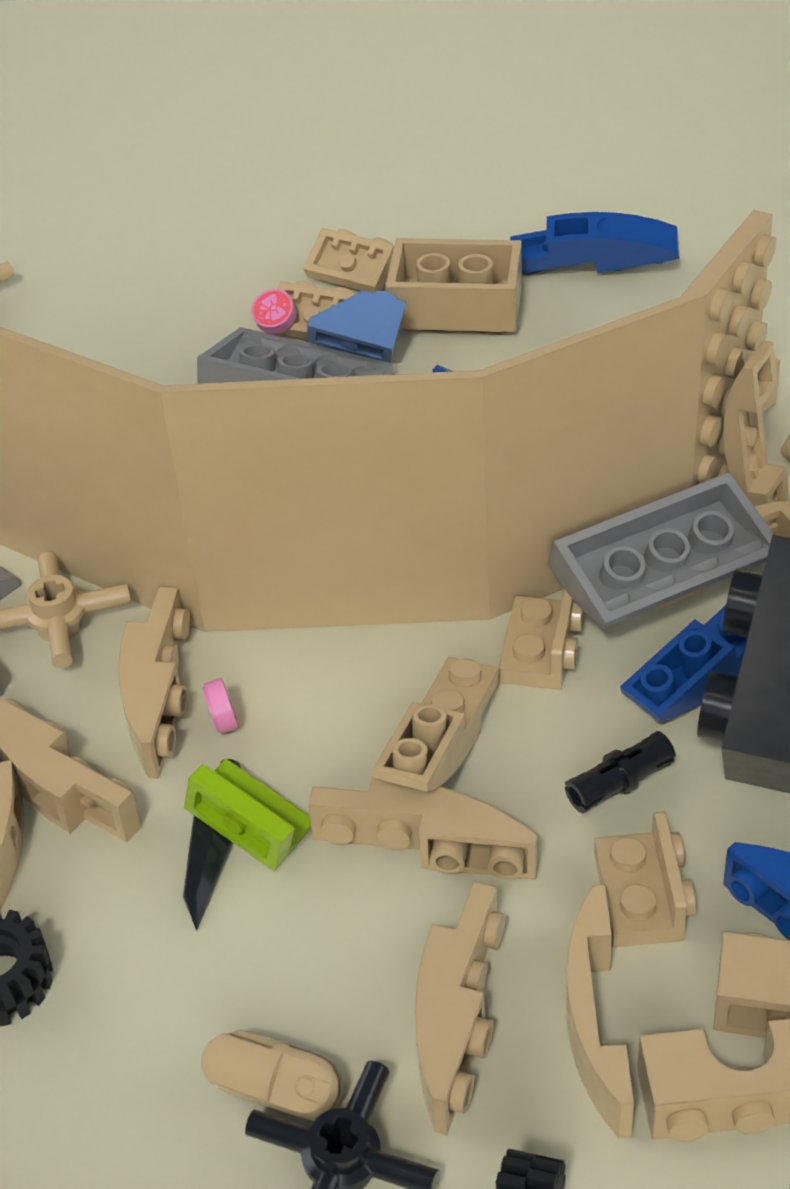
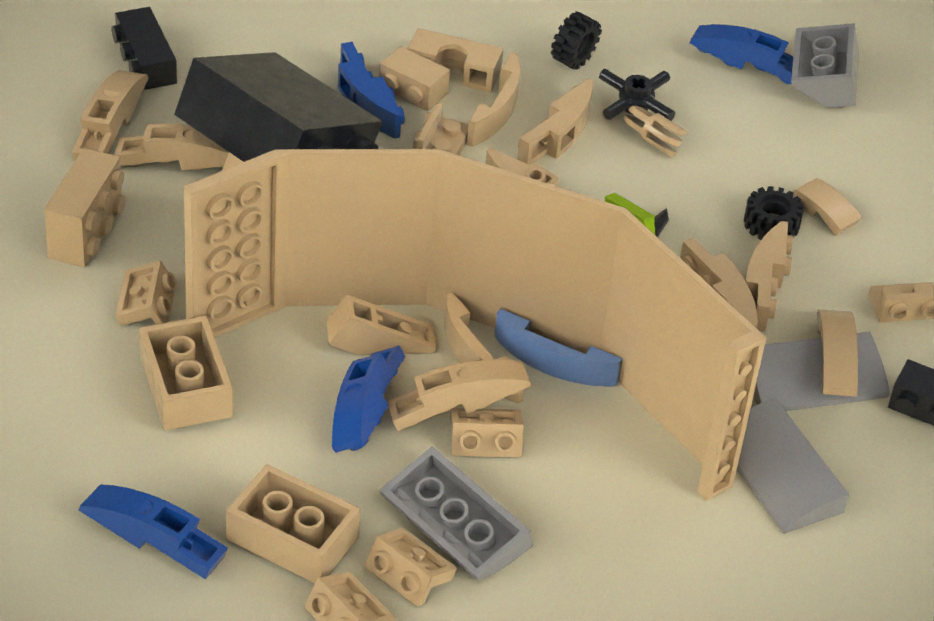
camera: 165 degrees left, 0 degrees up
tile [252,289,297,334] -> none
medium blue slope [307,290,406,363] -> none

